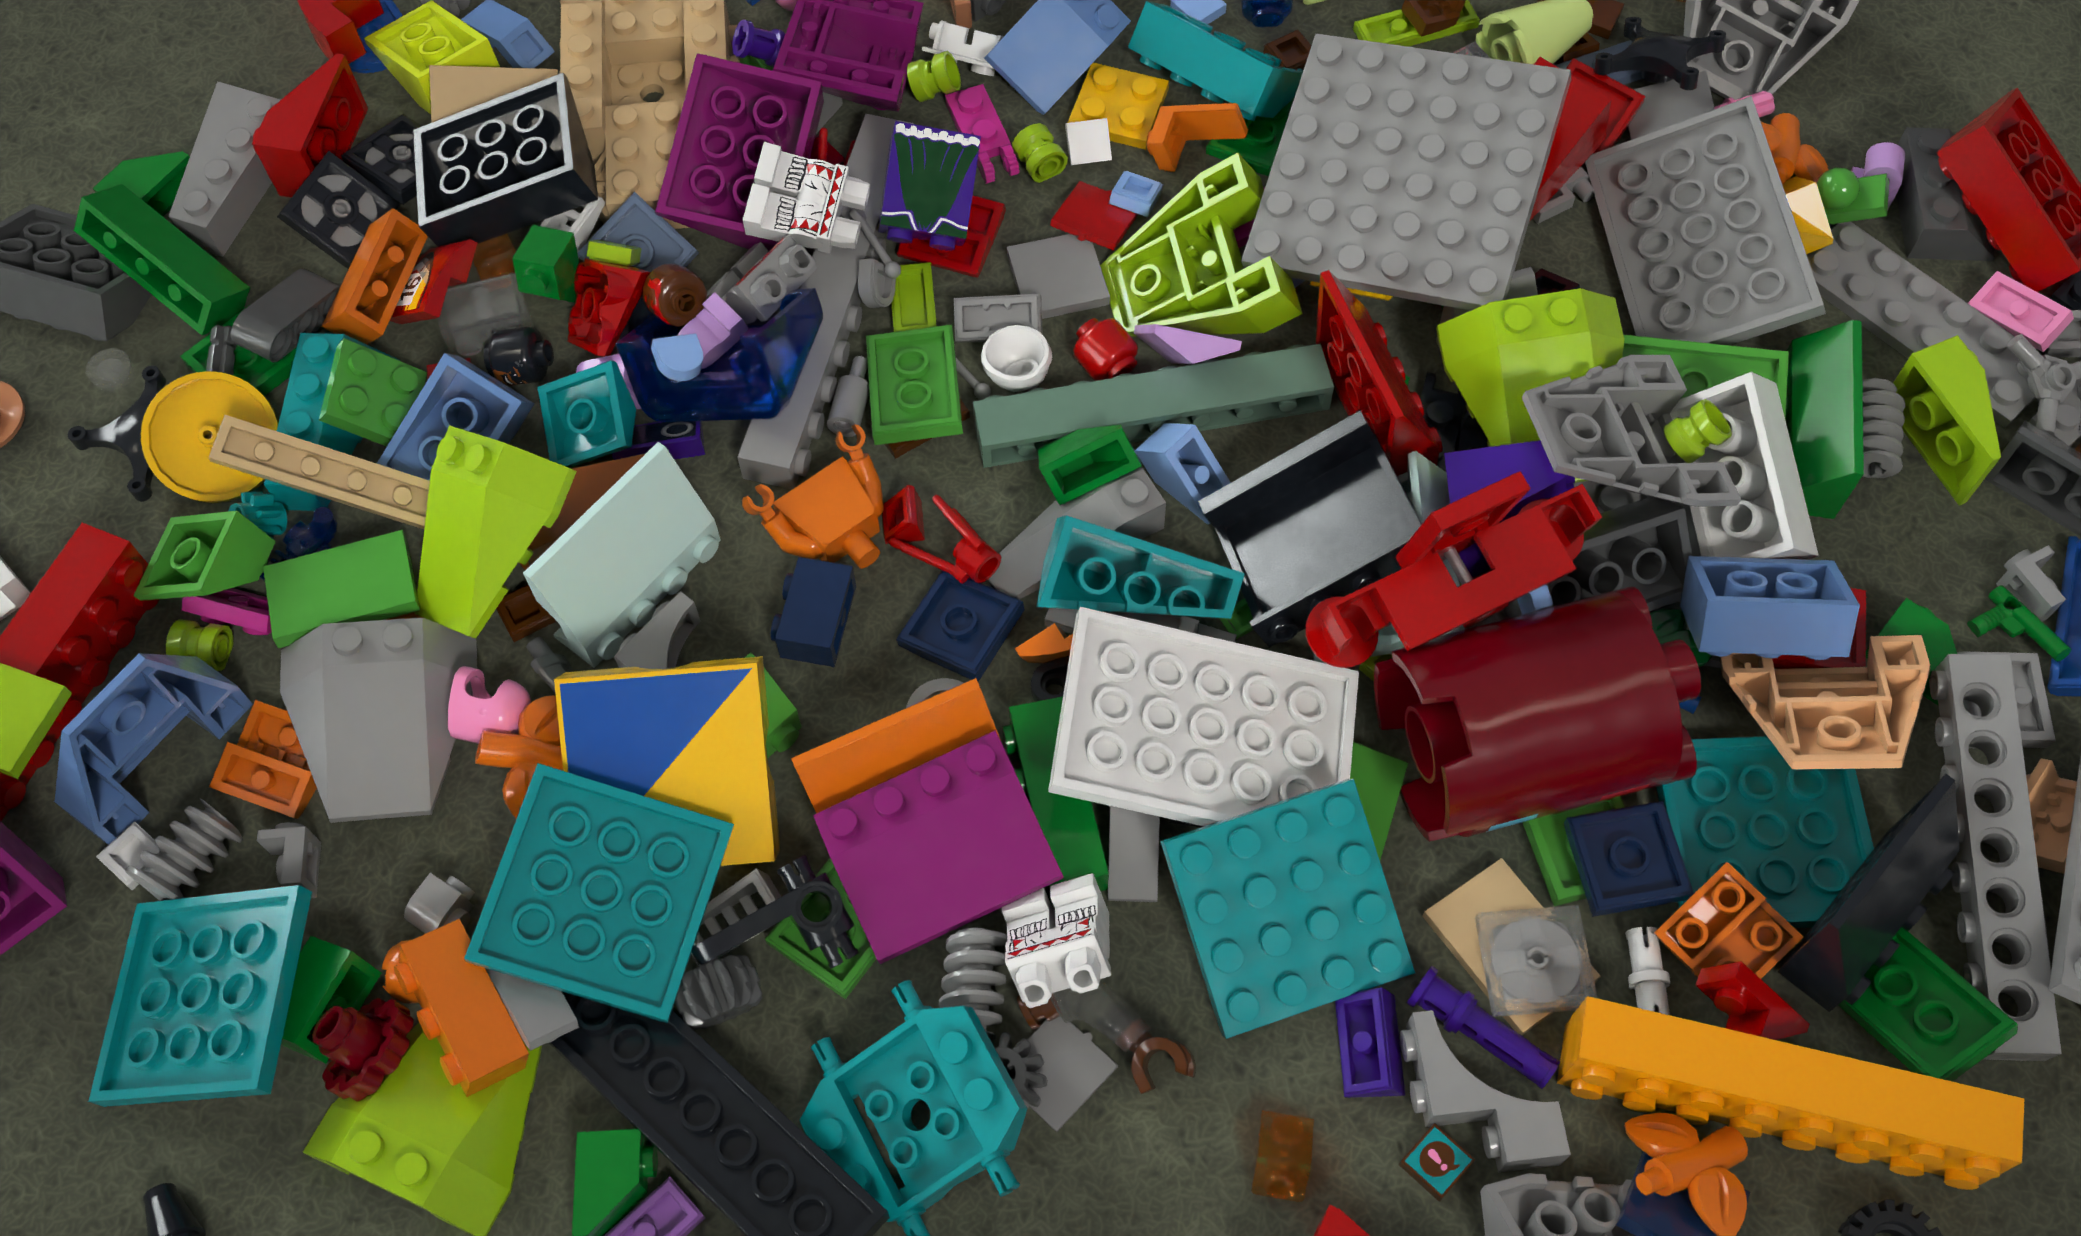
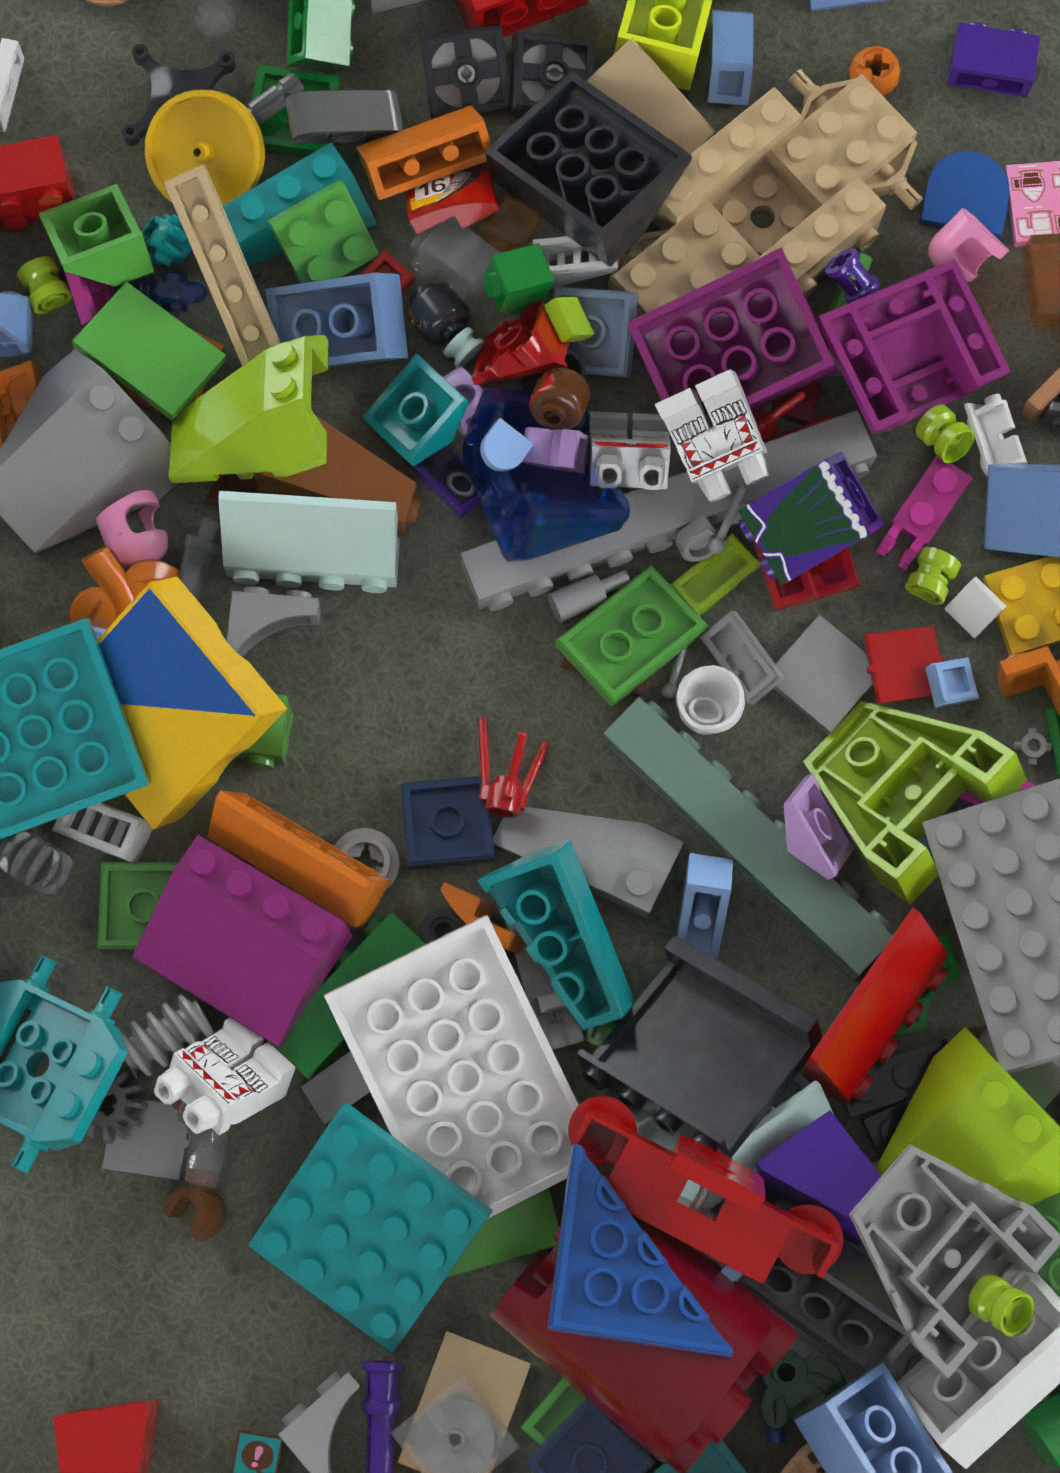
camera: 50 degrees right, 15 degrees up
black piece [692,855,859,969] -> none
orange torso [742,424,884,569] -> none
dark blue brick [771,557,856,667] -> none
red slope [882,484,925,544] -> none
green slope [1038,425,1142,506] -> none
red head [1073,318,1138,381] -> none
clear orange bracket [1251,1110,1314,1202] -> none
dark purple slope [1335,987,1405,1098] -> none
none -> light aqua bush [443,327,484,368]
none -> blue tile [547,1144,733,1357]

